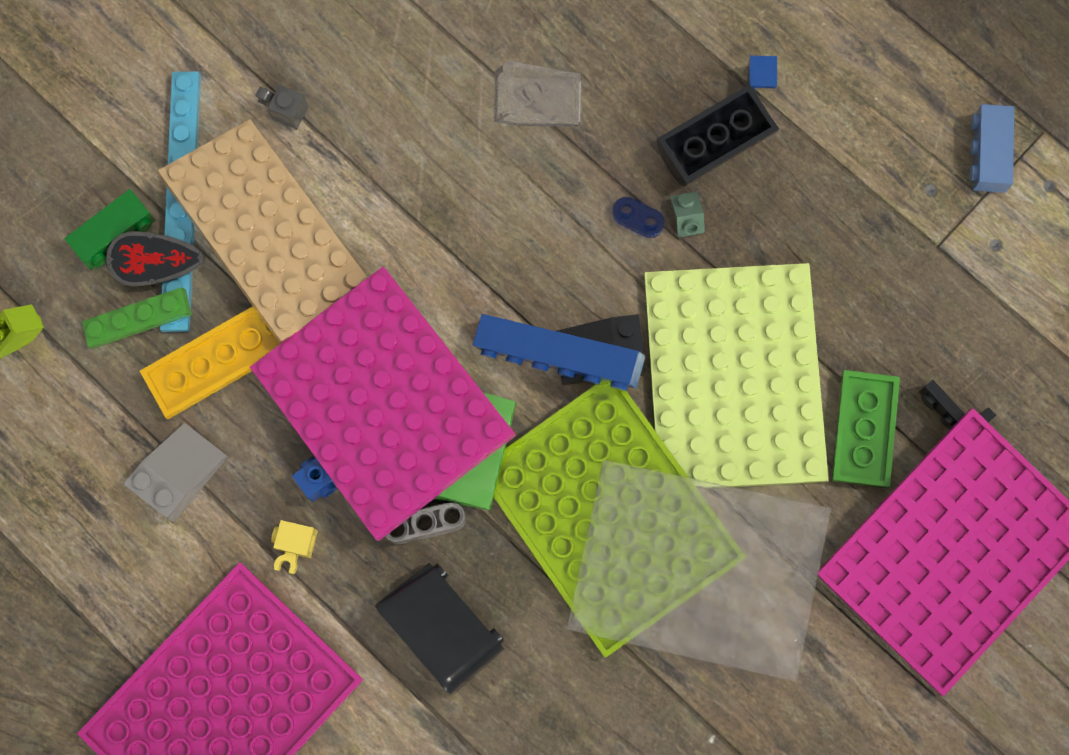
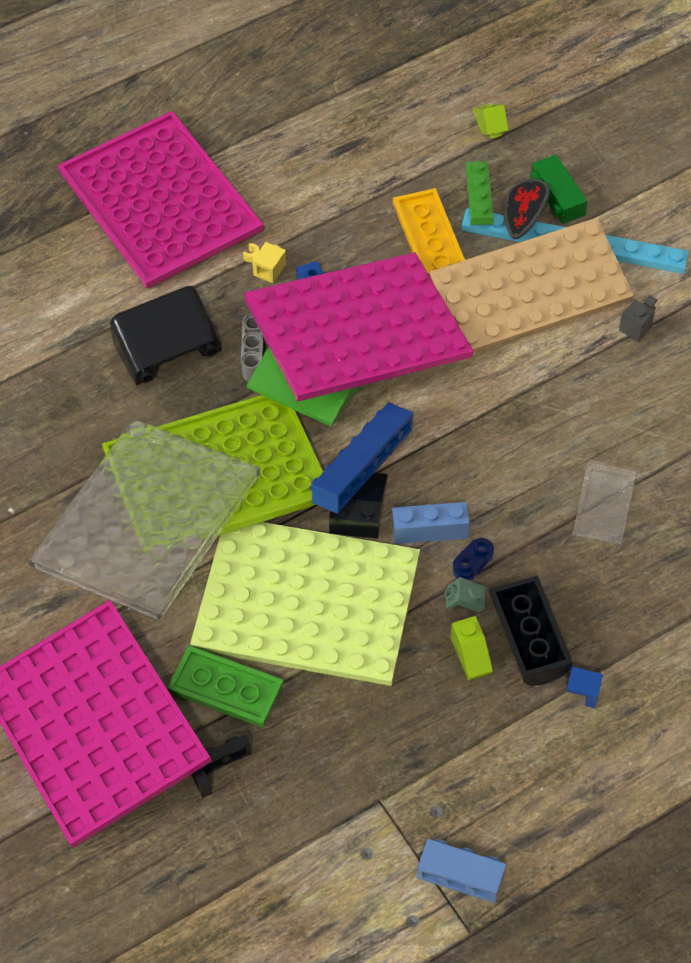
camera: 100 degrees right, 20 degrees down
light grey slope [124,423,228,523] -> none
none -> medium blue brick [392,502,469,544]
none -> lime slope [450,616,493,681]

